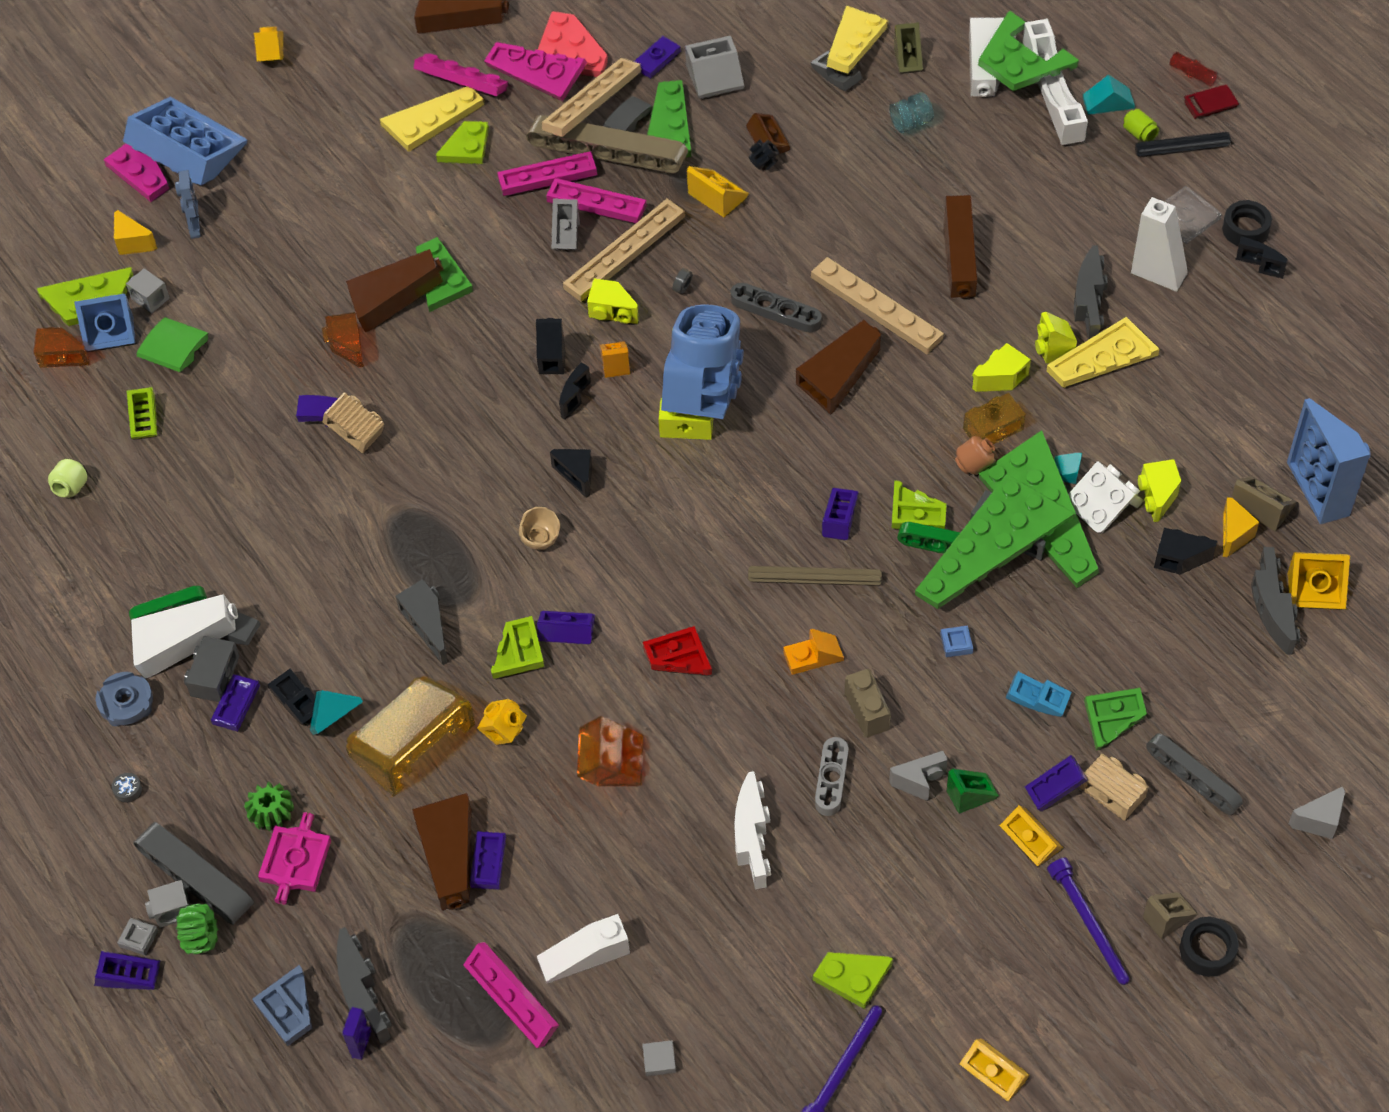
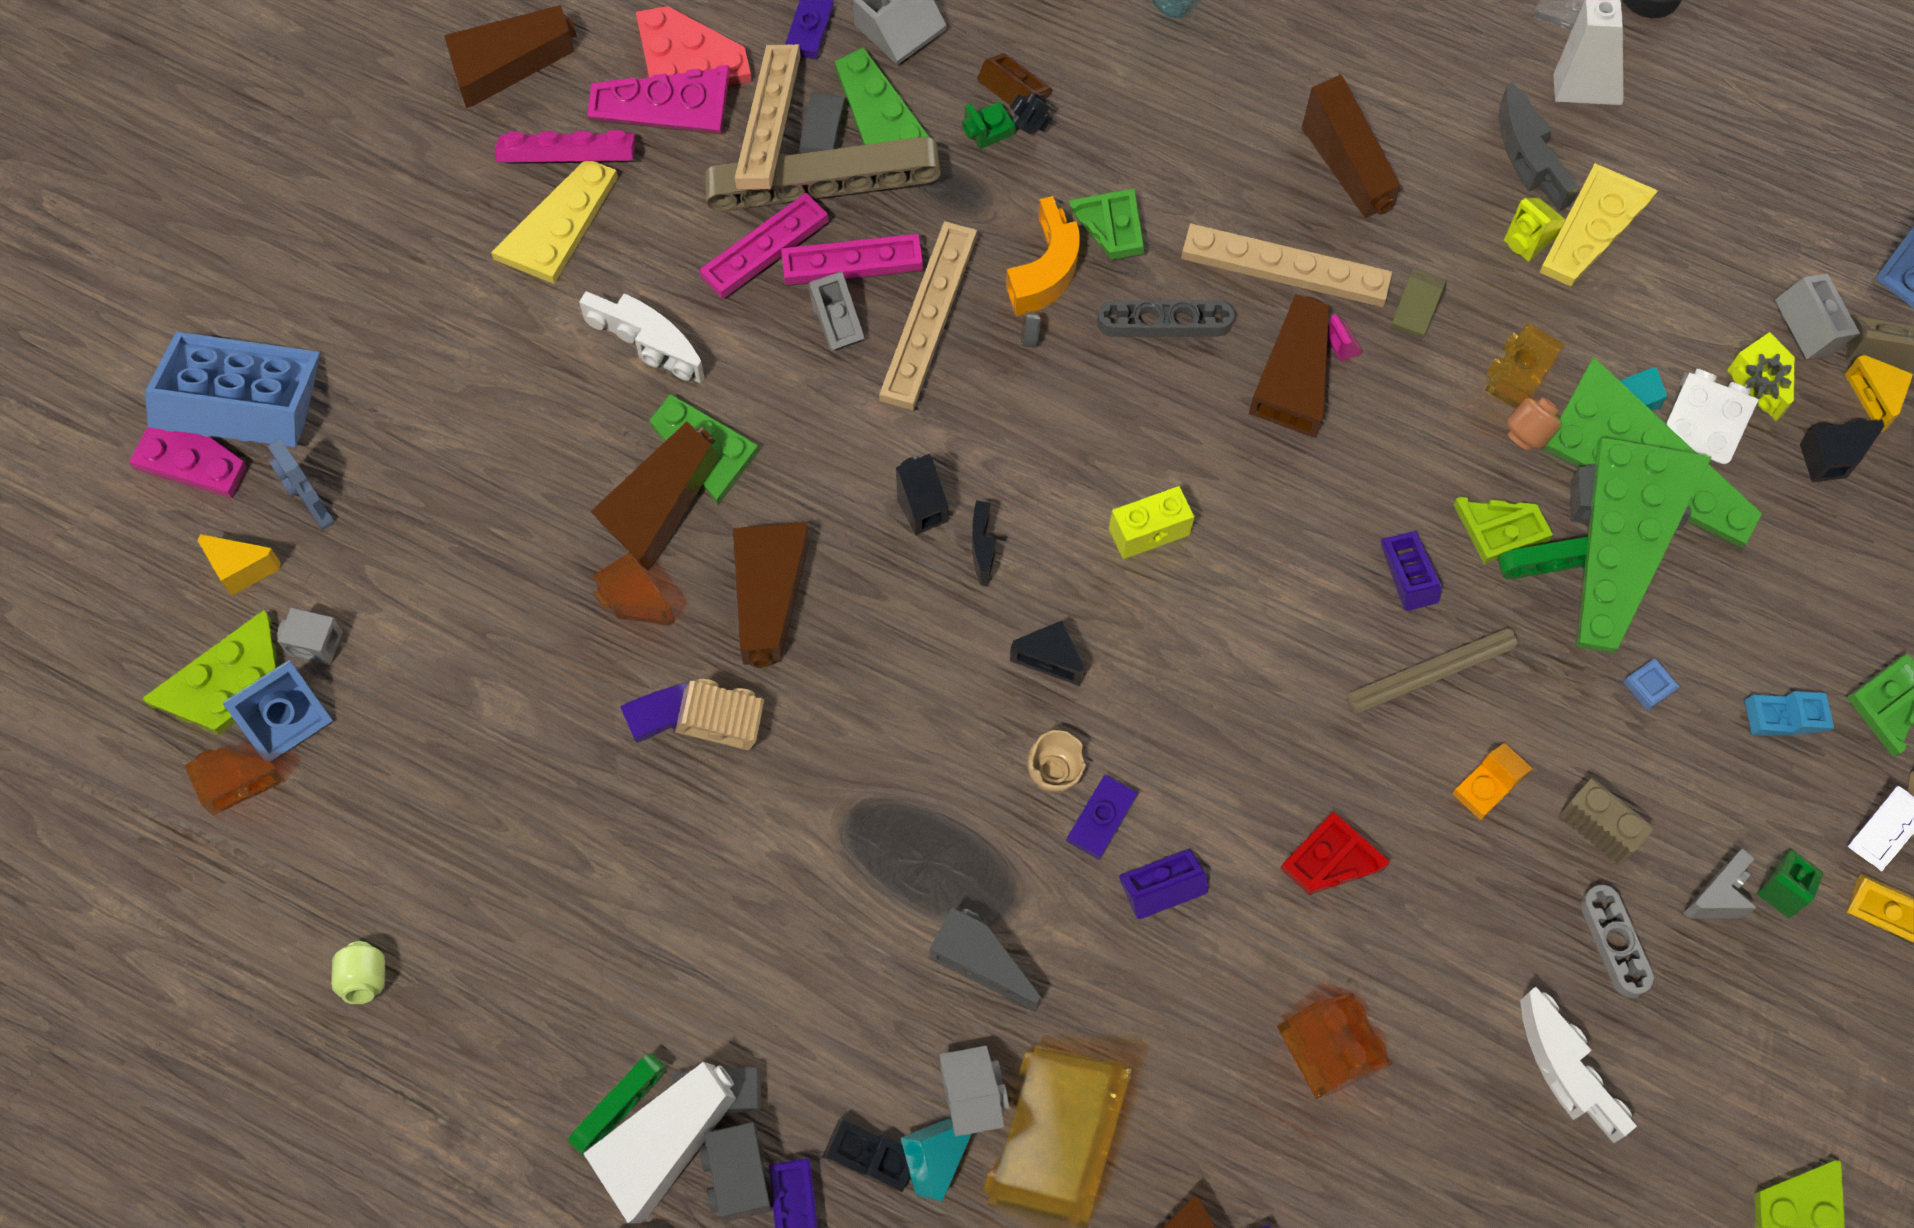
camera: 30 degrees left, 10 degrees up
lime slope [126,387,158,439] -> none
bright green slope [137,317,208,372] -> none
yellow slope [254,27,283,61] -> none
lime wing [436,121,489,164] -> none
yellow brick [477,699,527,745] -> none
lime wing [491,616,545,679] -> none
neon yellow slope [587,279,639,324] -> none
light orange slope [600,341,630,378] -> none
medium blue brick [661,305,744,419] -> none
yellow slope [687,166,749,218] -> none
neon yellow slope [972,343,1031,392] -> none
black slope [1236,236,1288,279] -> none
none -> white slope [579,291,705,384]
none -> reddish brown slope [733,522,809,668]
none -> light grey brick [939,1046,1009,1137]
none -> green bracket [962,102,1016,149]
none -> light orange arch [1006,196,1080,316]
none -> dark purple plate [1066,774,1138,860]
none -> bright green wing [1069,189,1145,260]
none -> dark pink slope [1327,314,1363,362]
none -> olive slope [1390,268,1446,339]
none -> dark grey gear [1745,354,1792,399]
none -> light grey brick [1775,273,1860,360]

